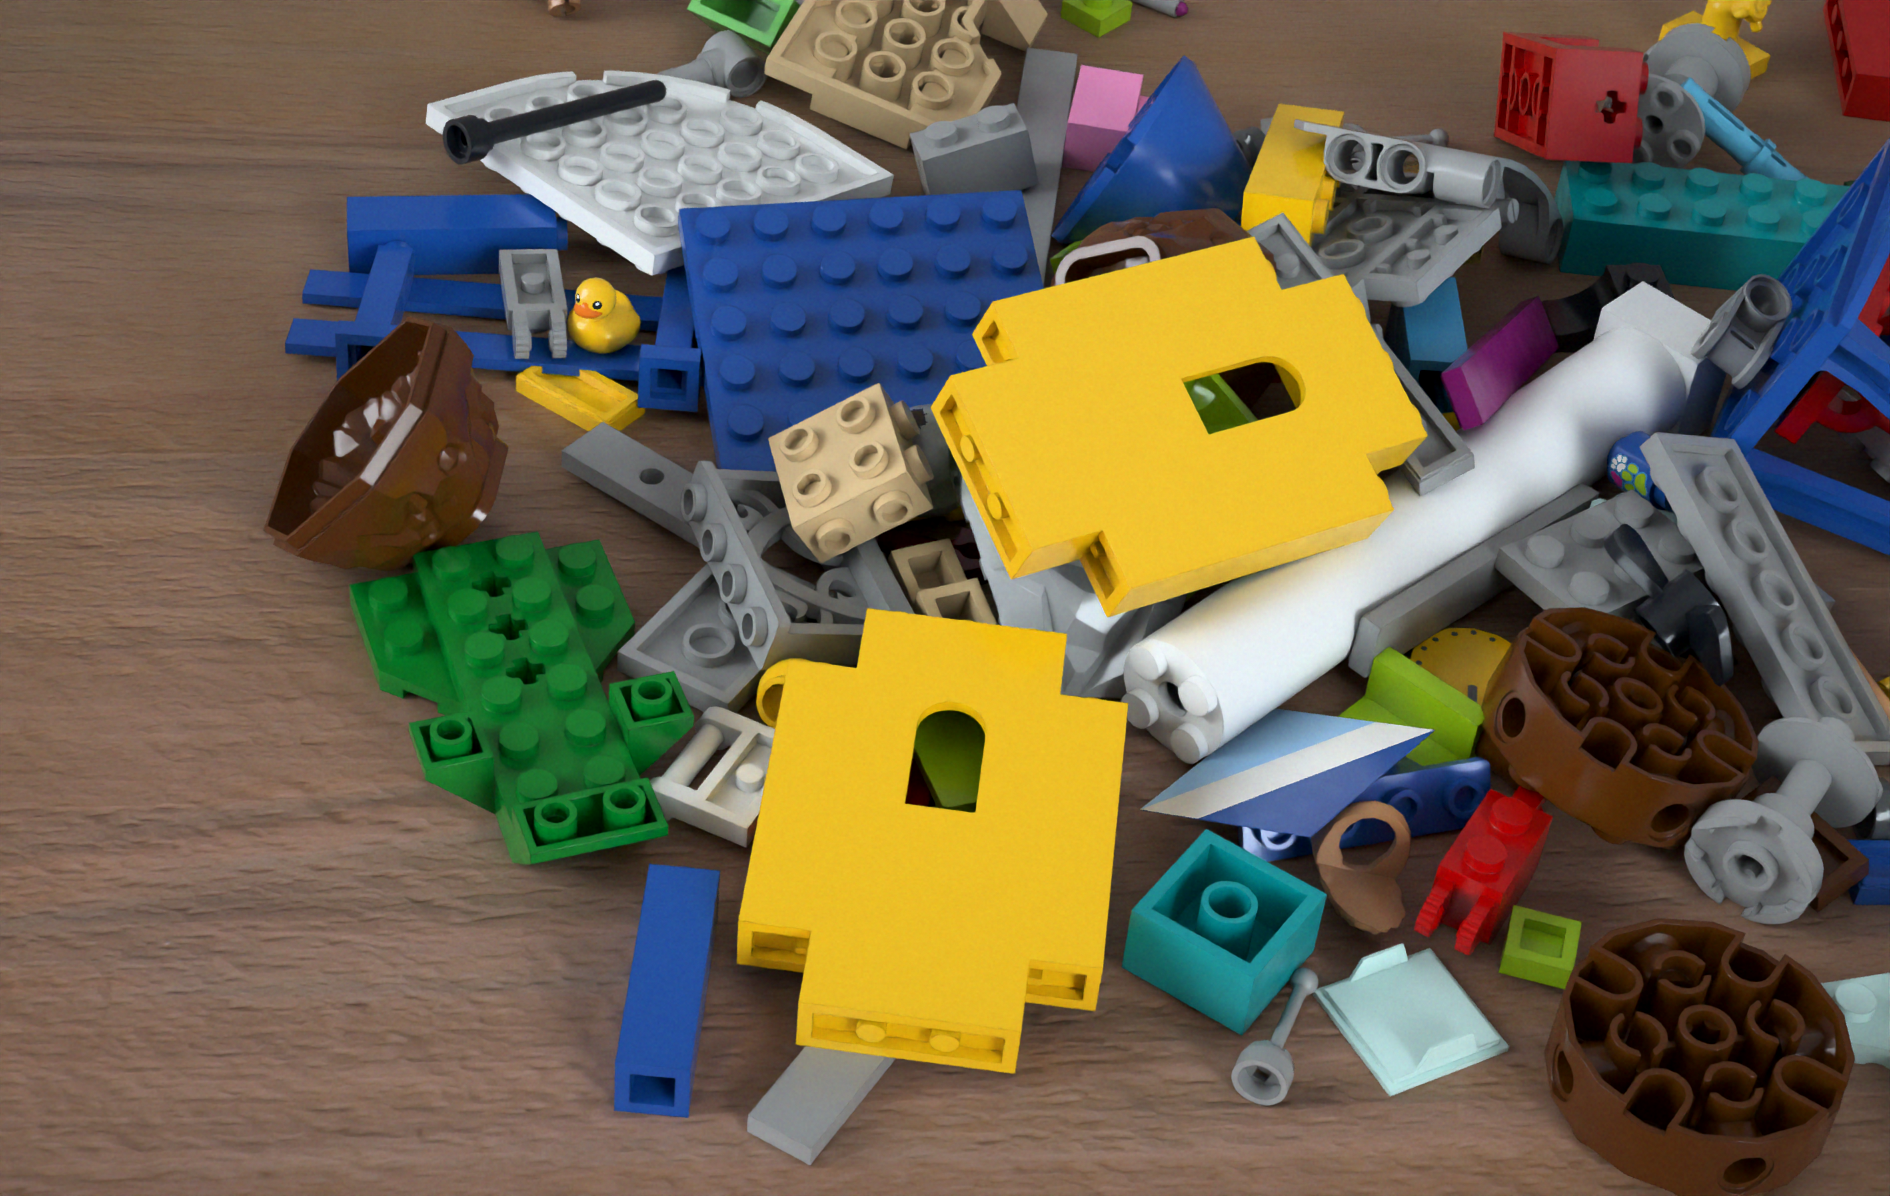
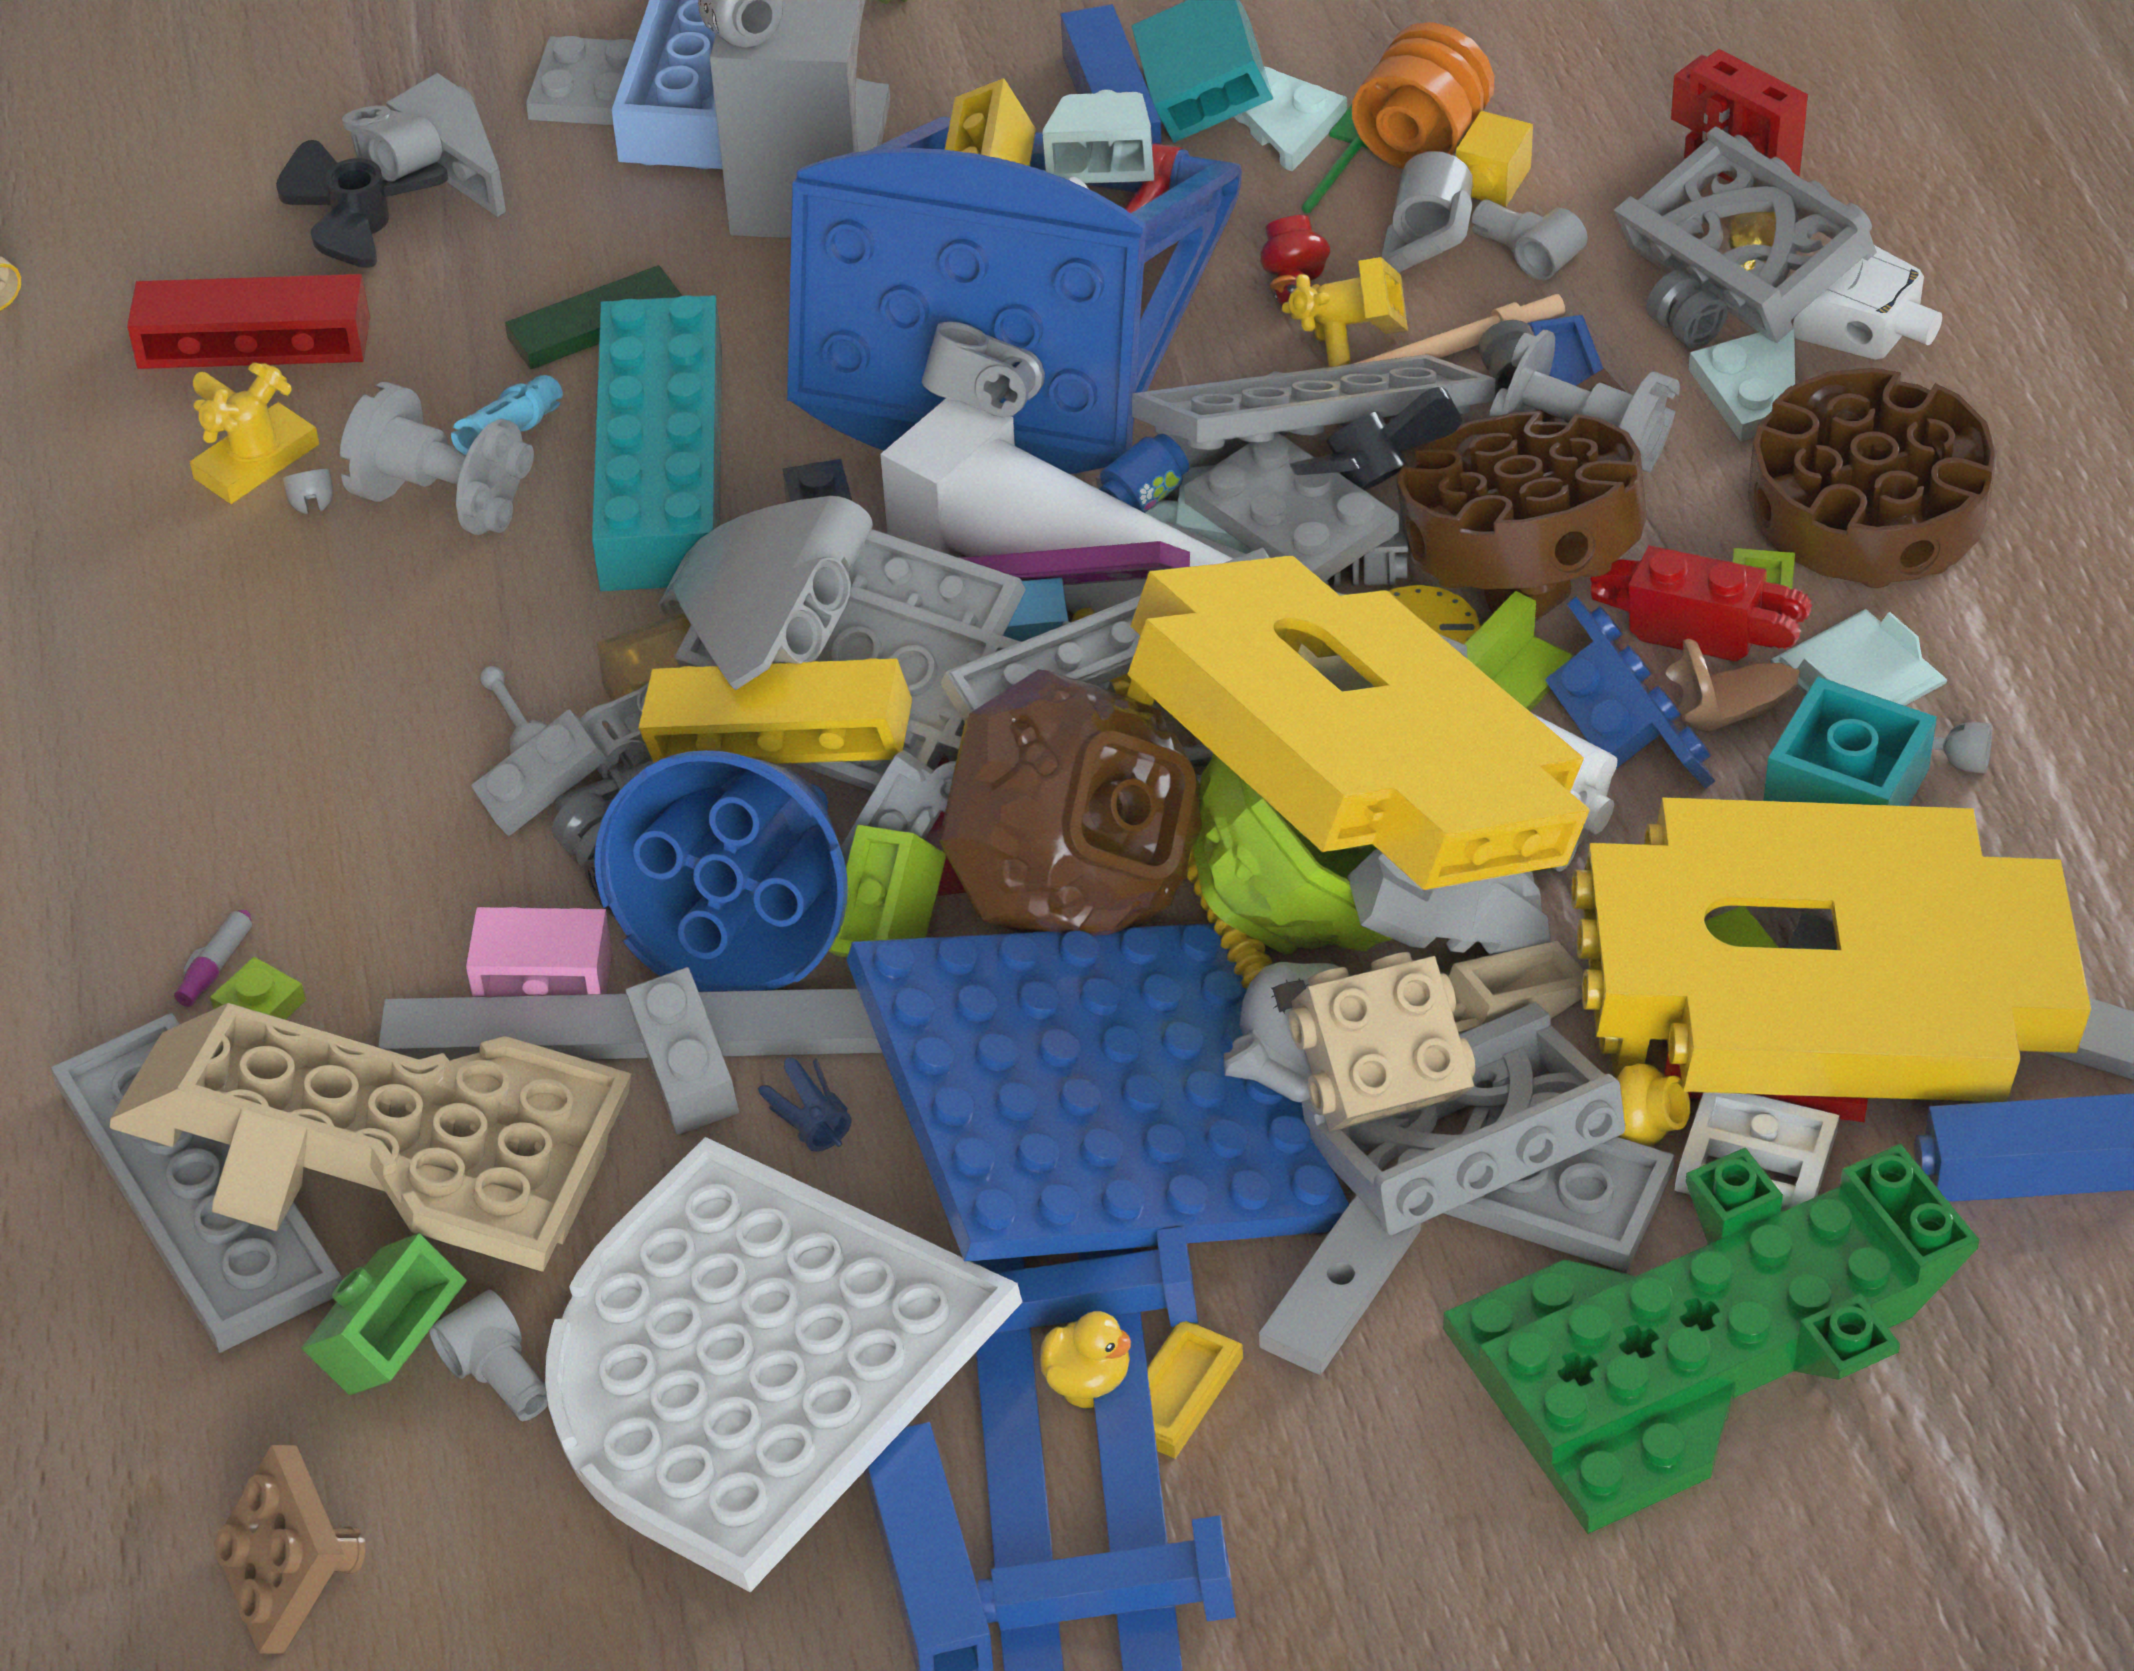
camera: 90 degrees left, 5 degrees up
reddish brown rock [263,316,508,571] -> none
black piece [443,80,667,165] -> none
light grey hinge [499,249,568,359] -> none
sticker [1140,709,1435,838] -> none
red plate [1494,32,1649,163] -> none

